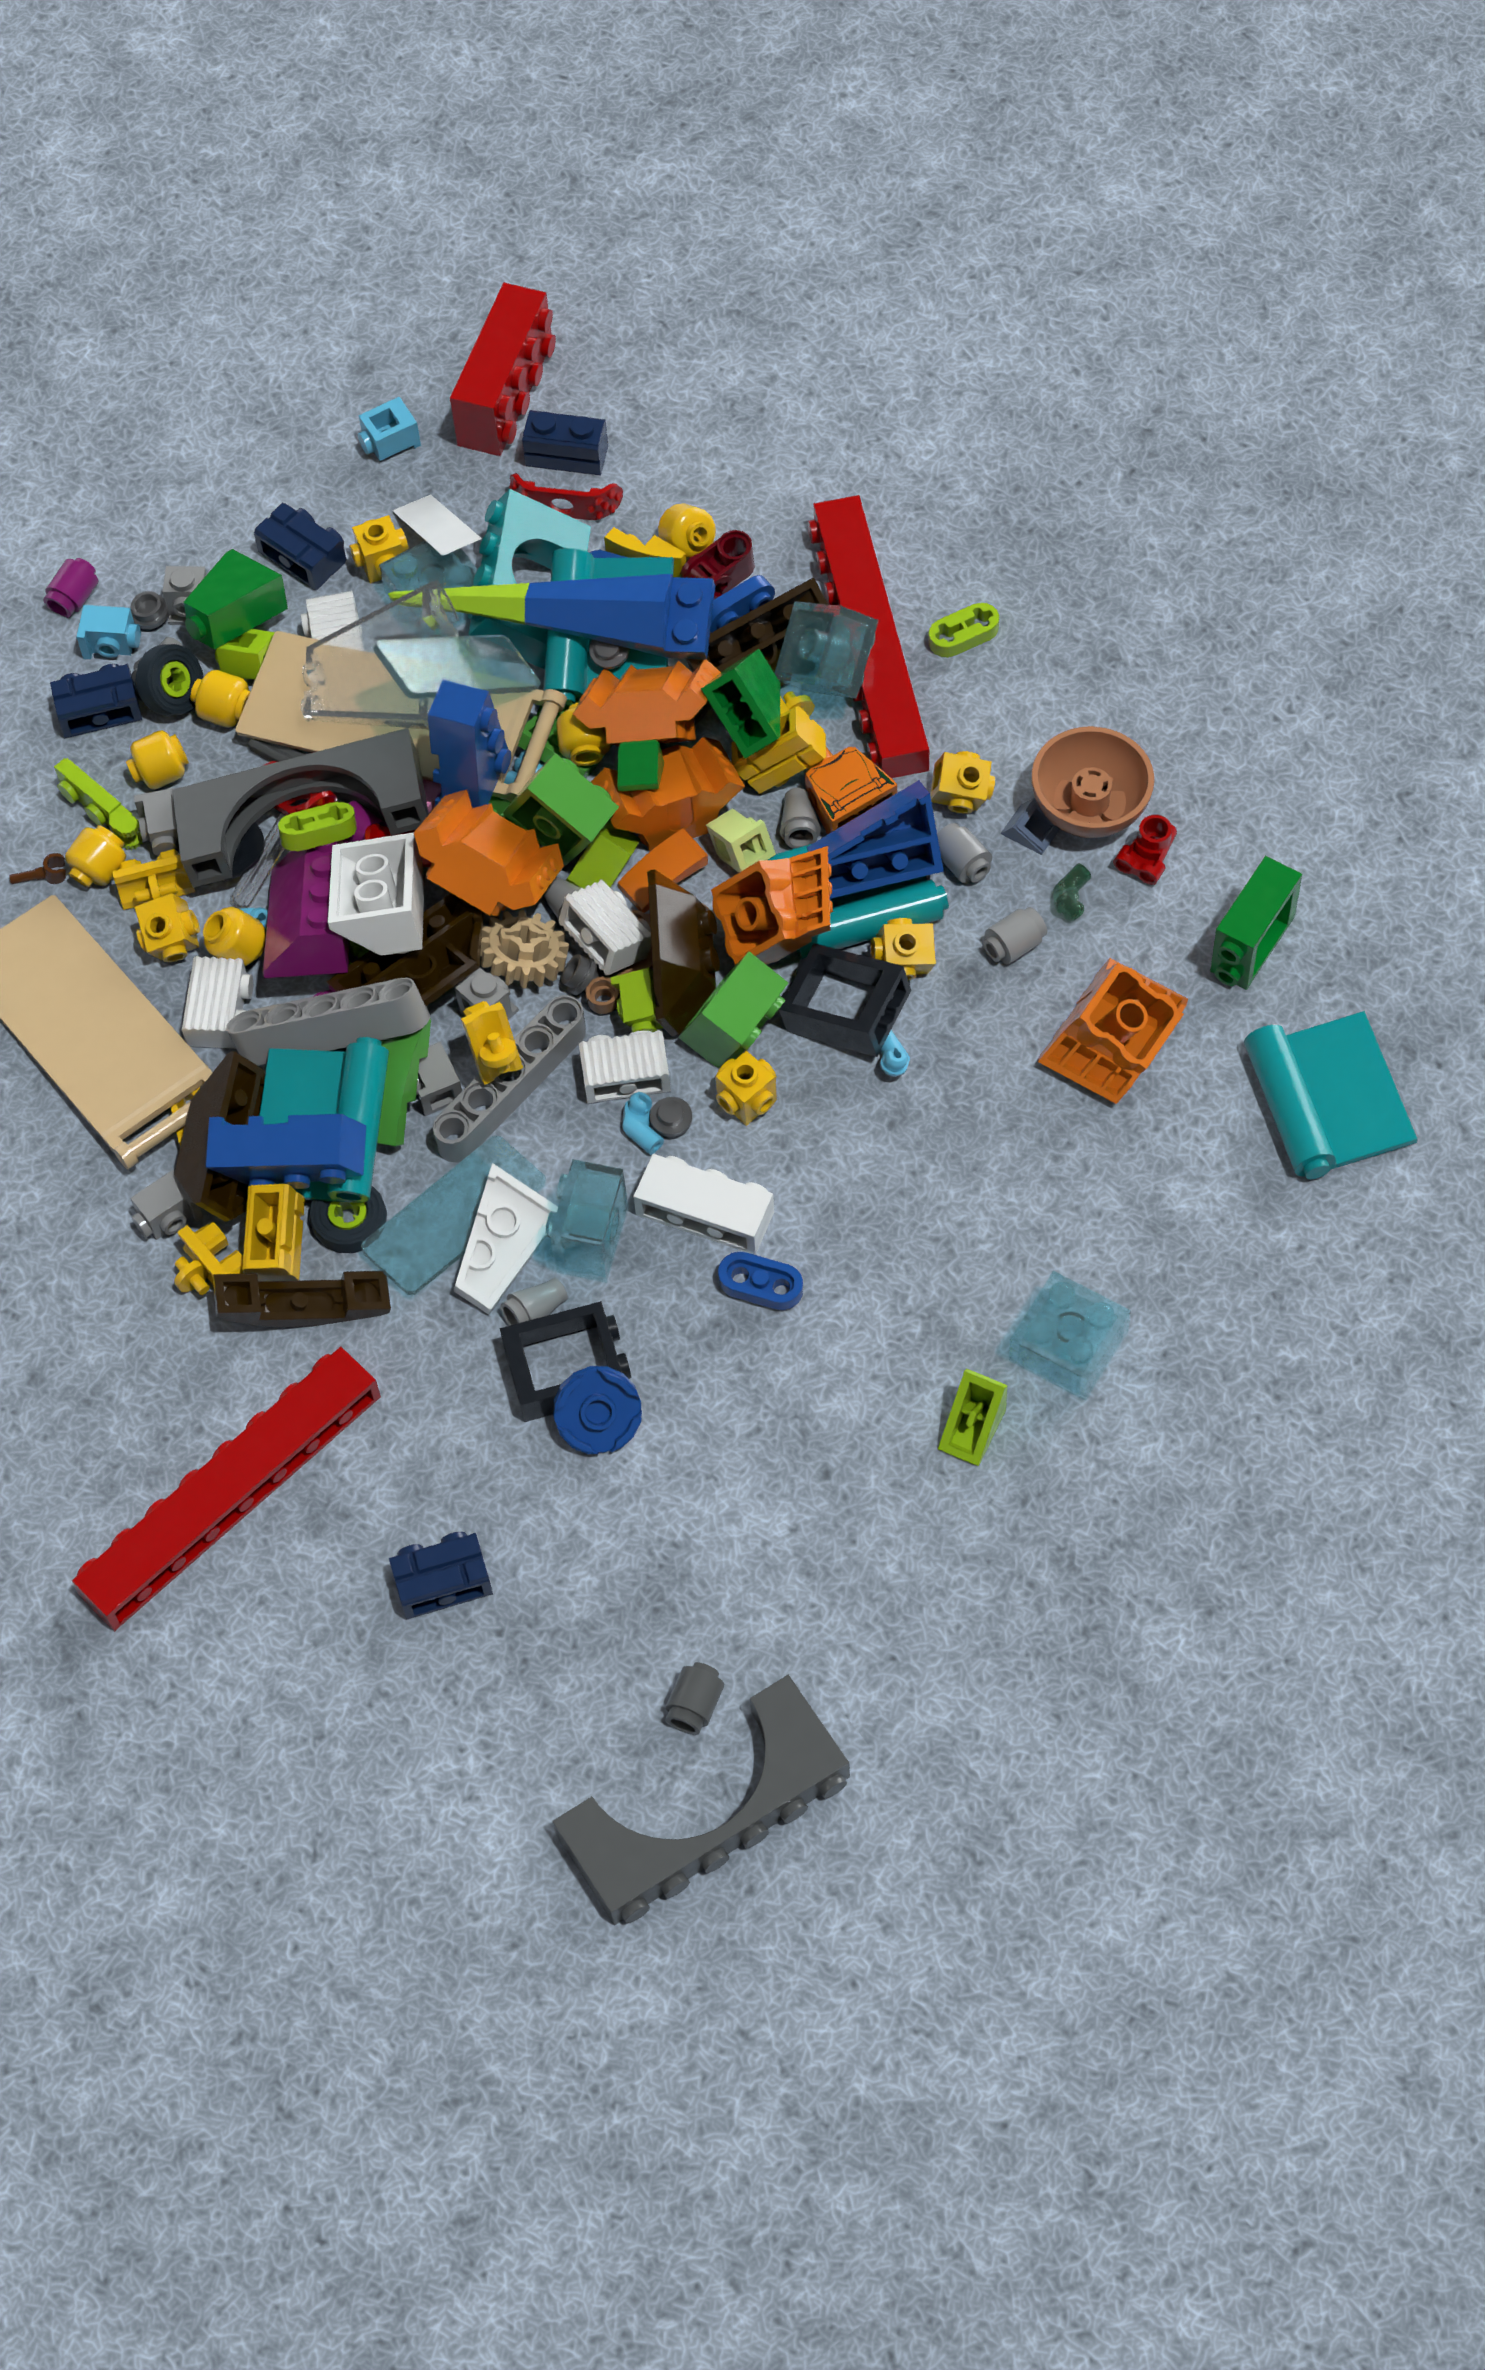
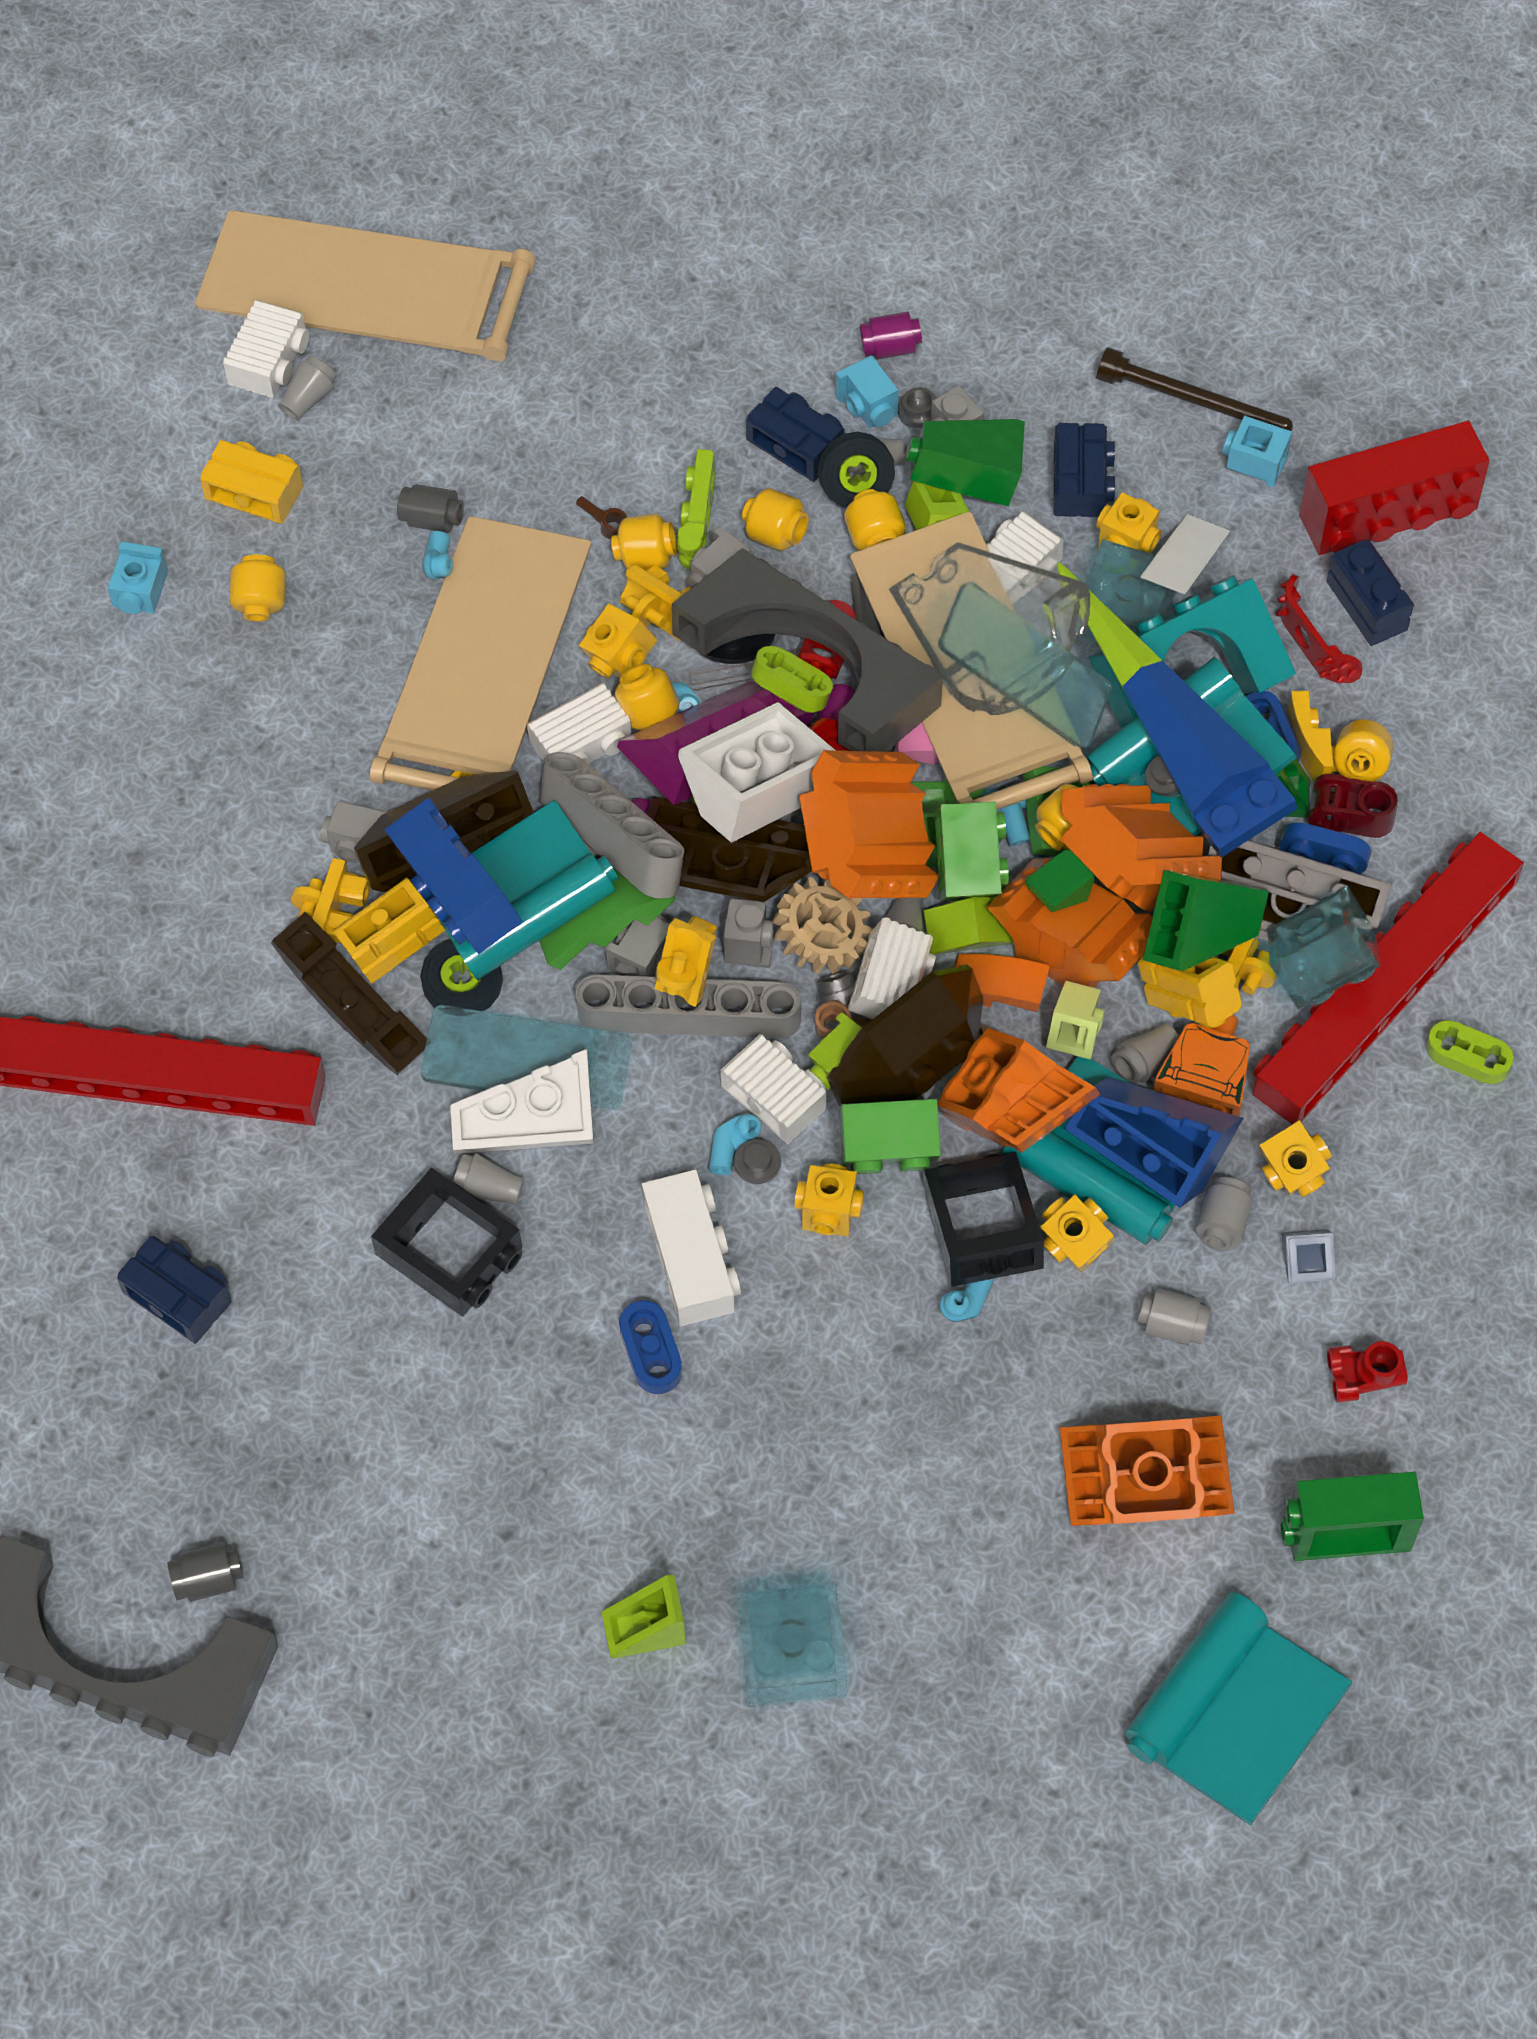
camera: 50 degrees right, 0 degrees up
blue wedge [428,679,511,808] -> none
clear light blue brick [545,1159,628,1283] -> none
blue tile [553,1366,642,1454] -> none
nougat piece [1032,726,1154,838] -> none
clear green arm [1053,863,1091,921] -> none
none -> dark brown piece [1096,347,1293,431]

